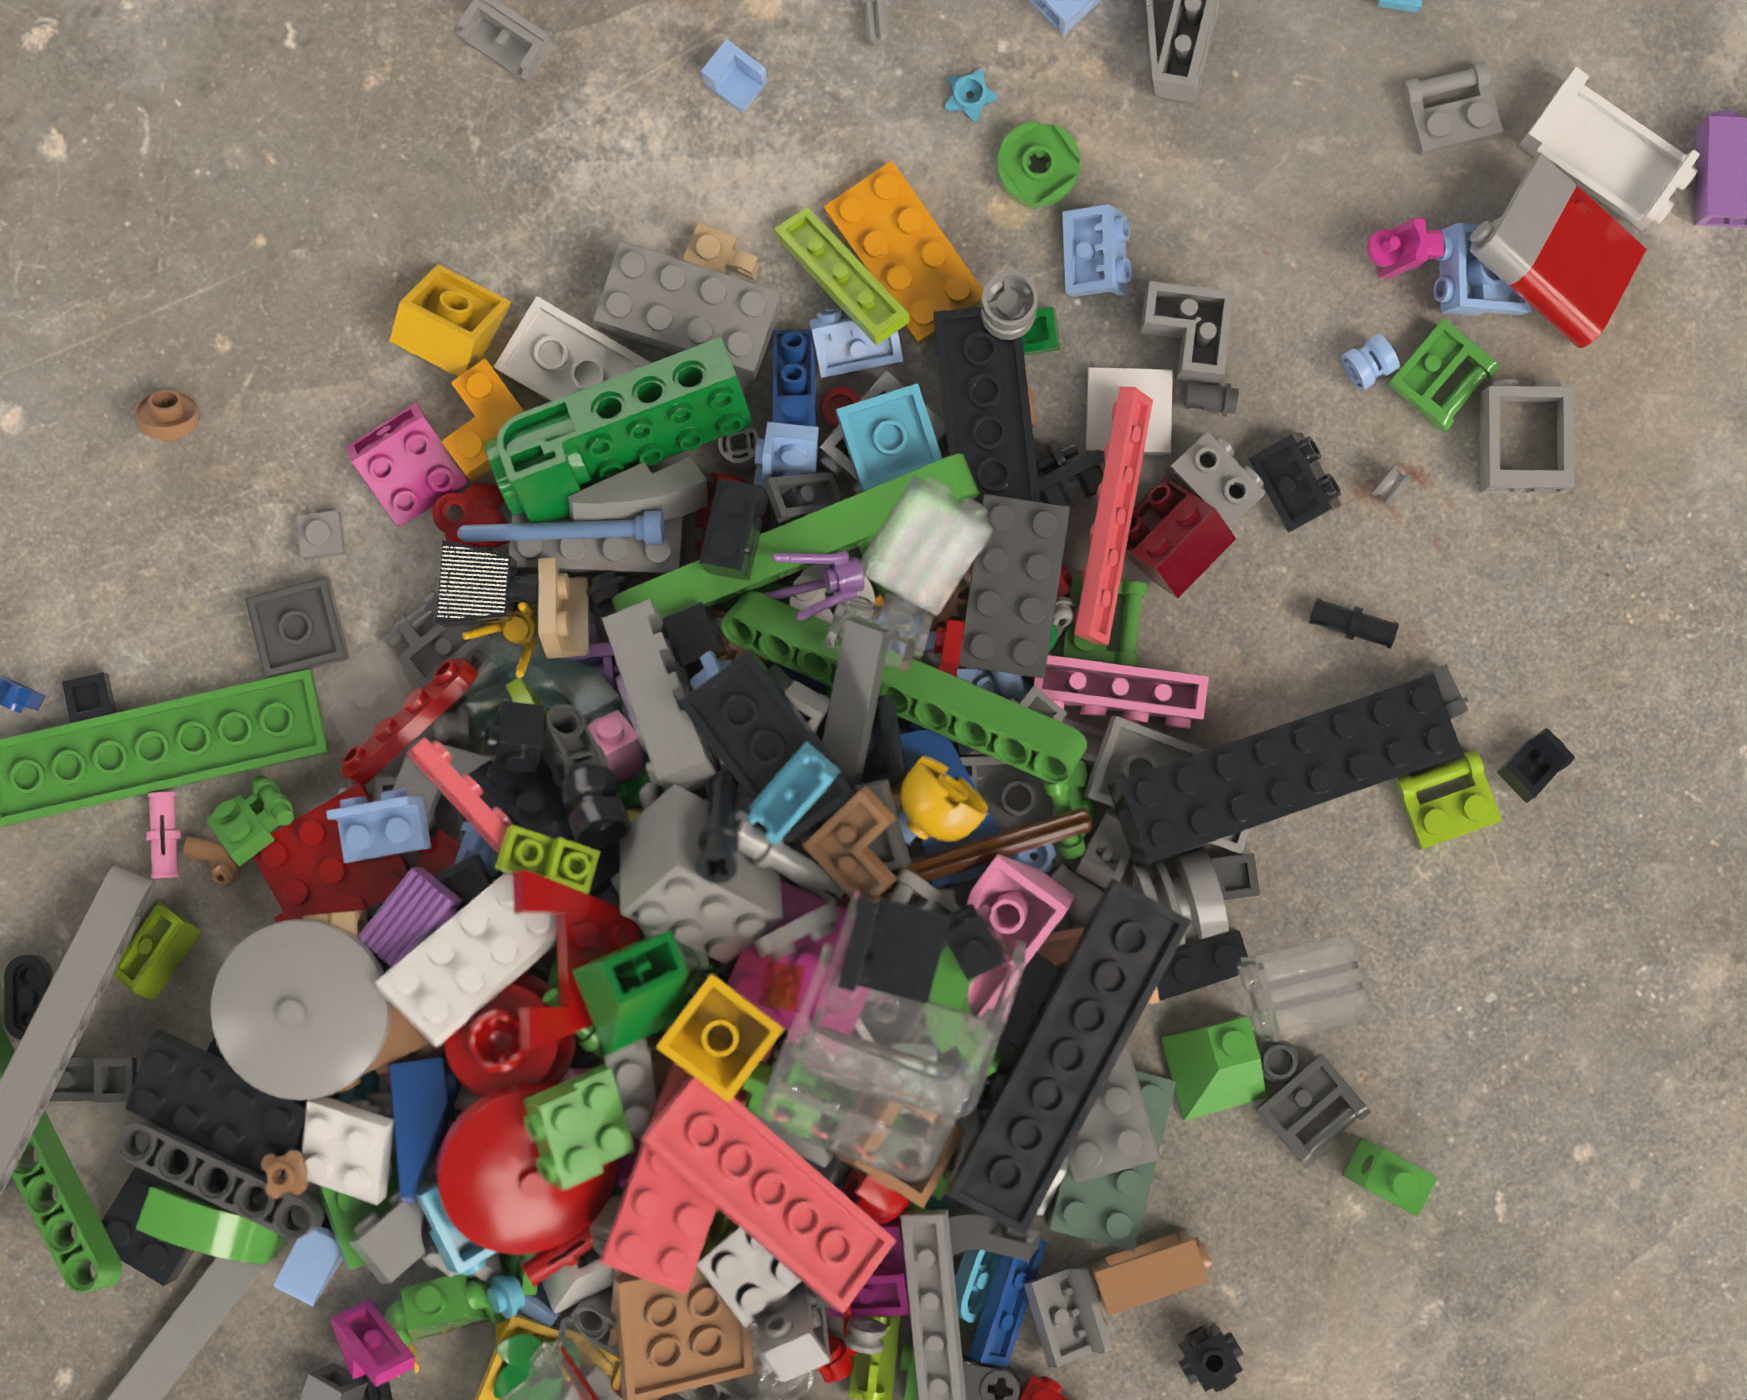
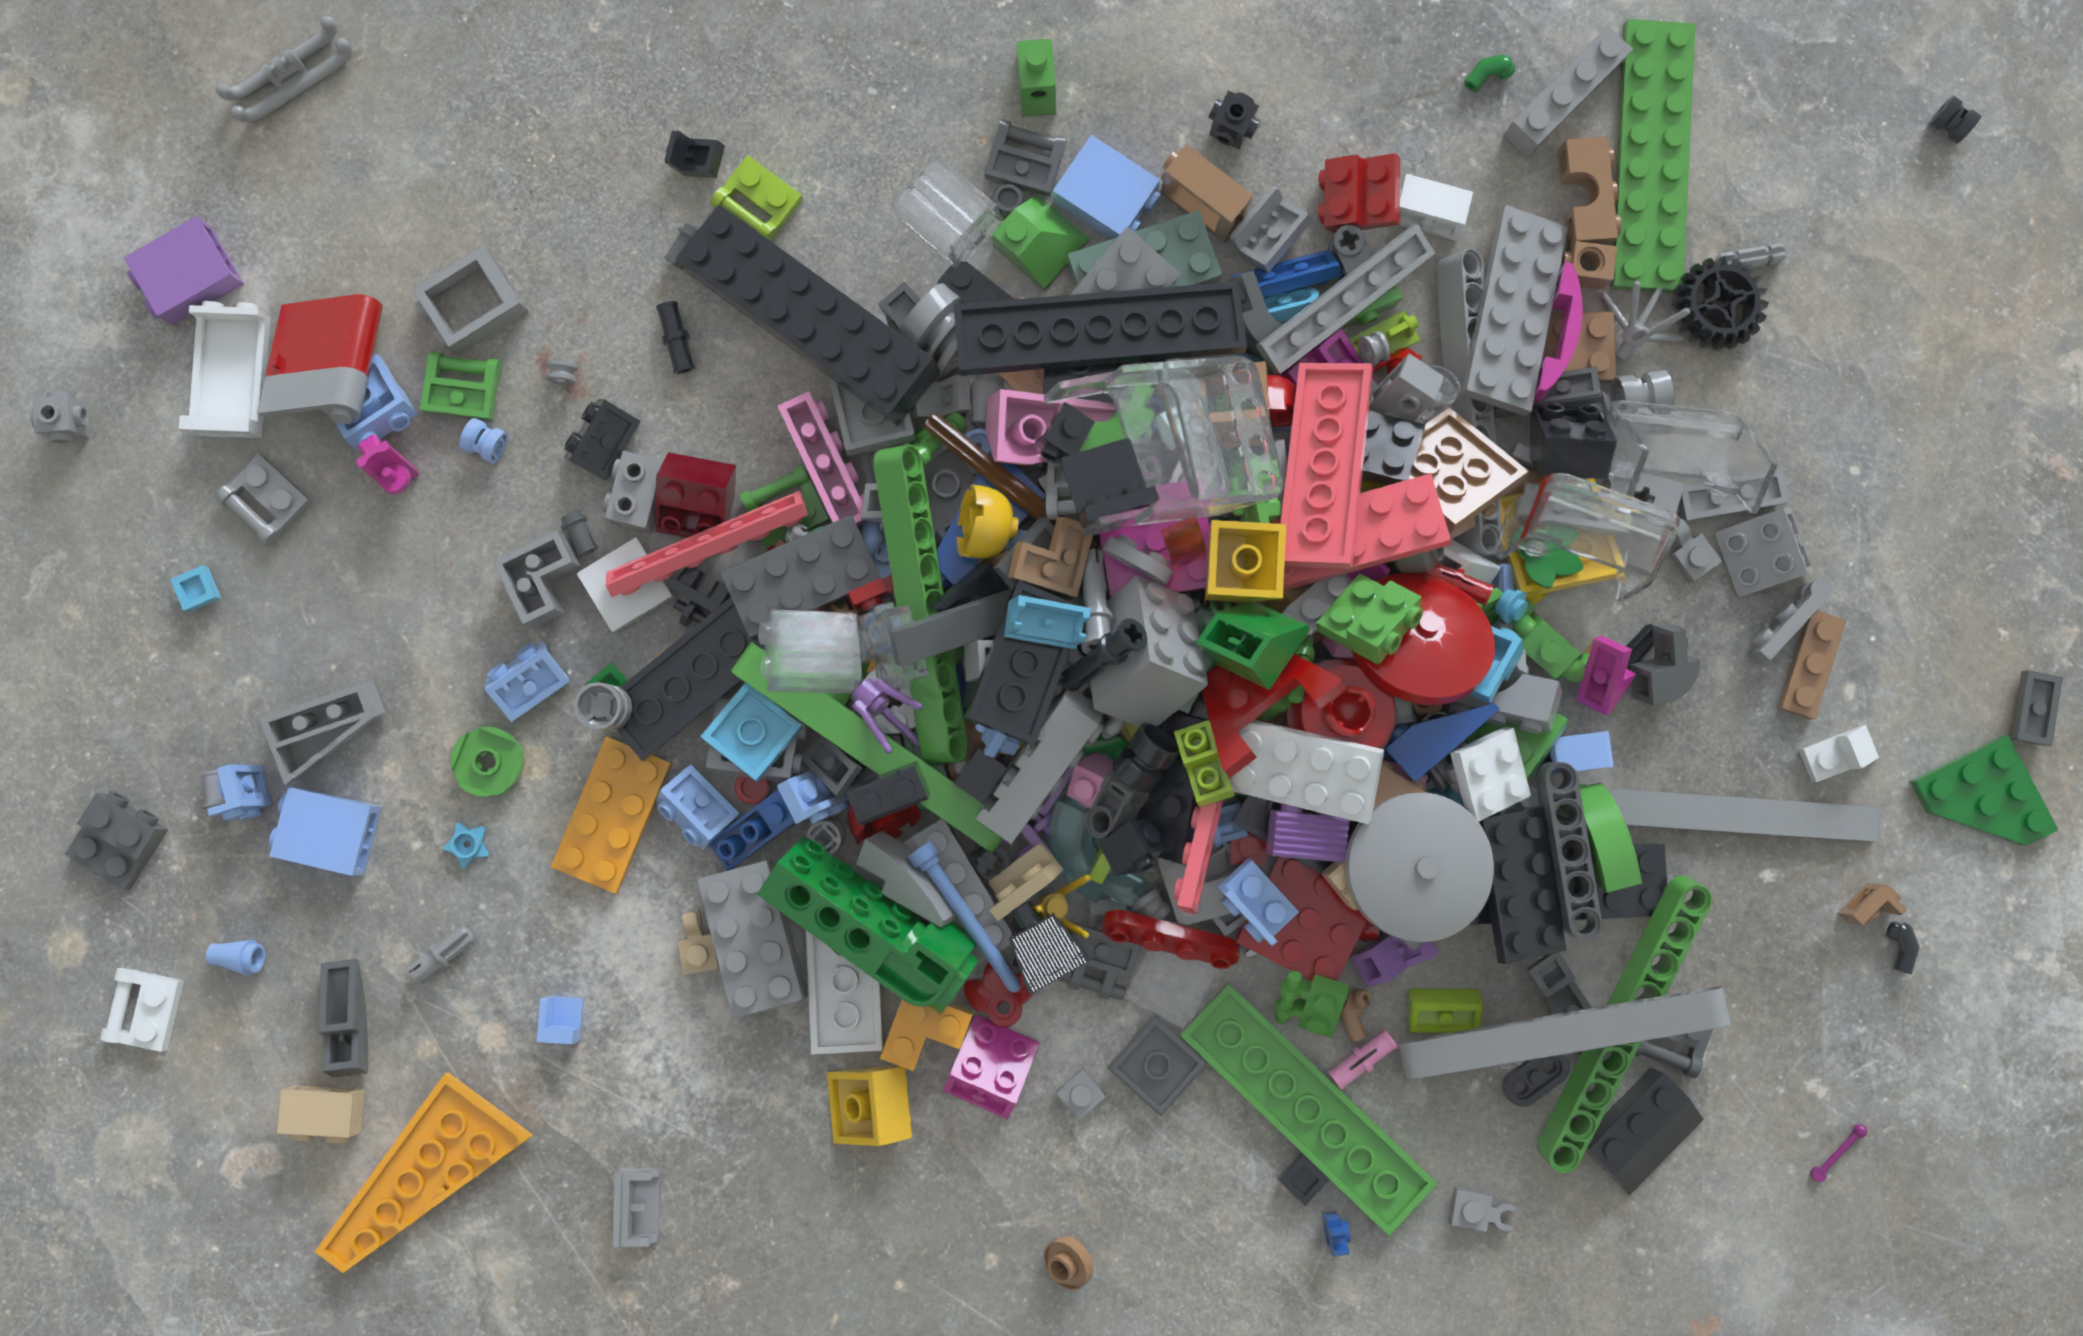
camera: 125 degrees left, 0 degrees up
medium nougat plate [261,1150,308,1198] -> none
lime plate [774,207,910,345] -> none
none -> light blue brick [1053,135,1161,240]
none -> medium lavender brick [1350,934,1439,988]

